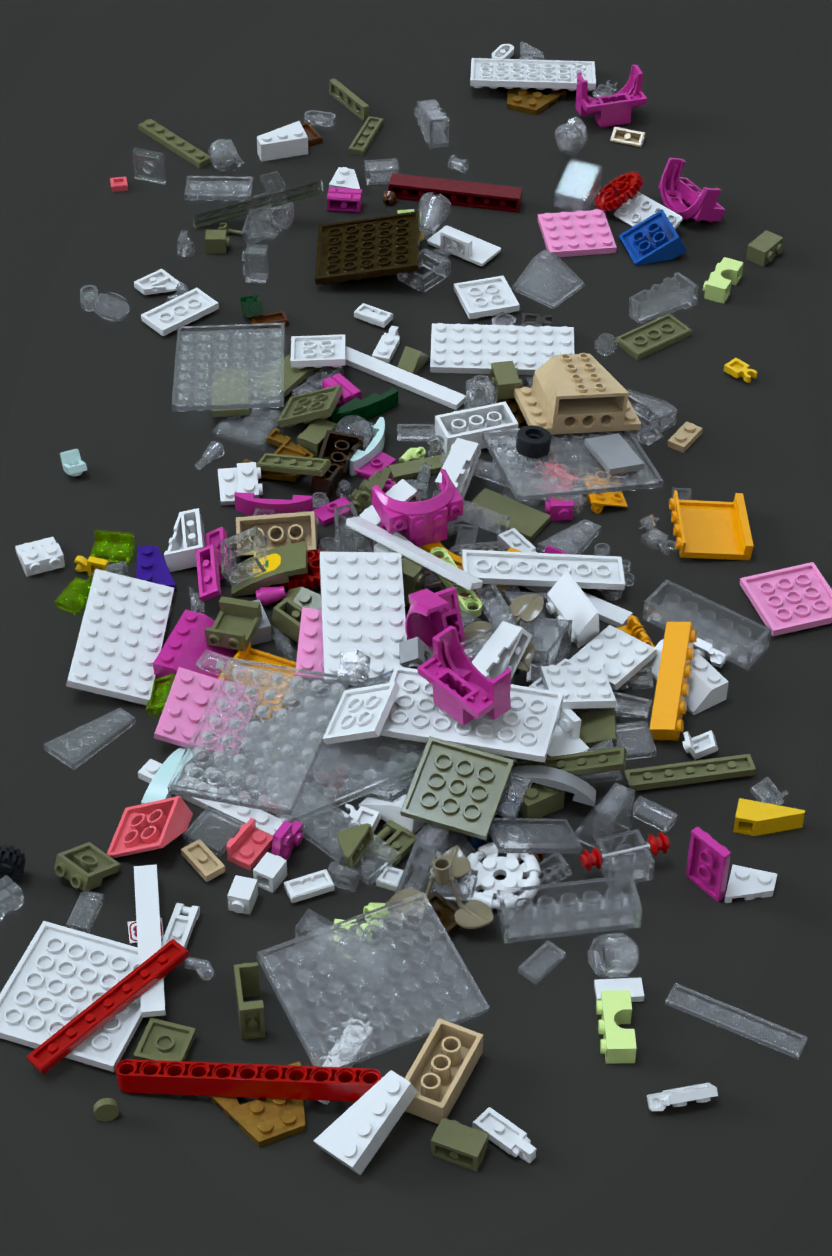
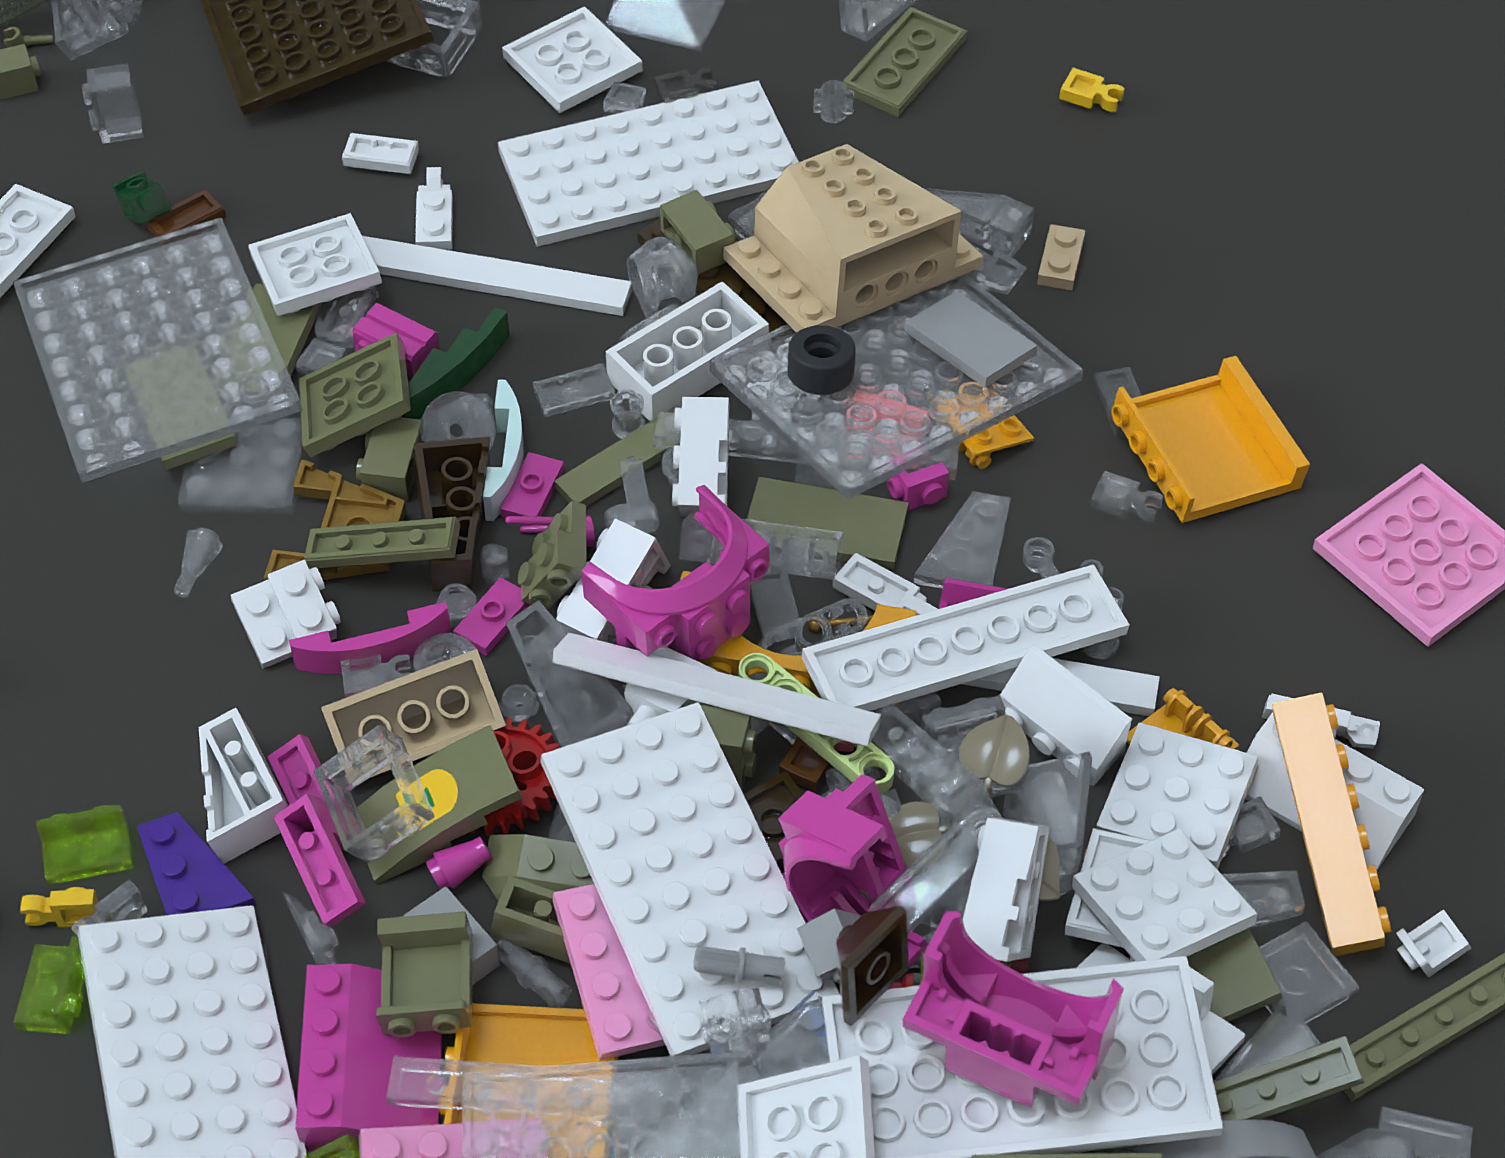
camera: 20 degrees left, 10 degrees up
olive slope [397,346,430,375] -> none
yellowish green arm [399,447,426,463] -> none
clear plate [639,513,660,530] -> none
clear brick [643,579,772,670] -> none
none -> light grey axle [693,946,785,986]
none -> dark brown slope [835,905,909,1026]

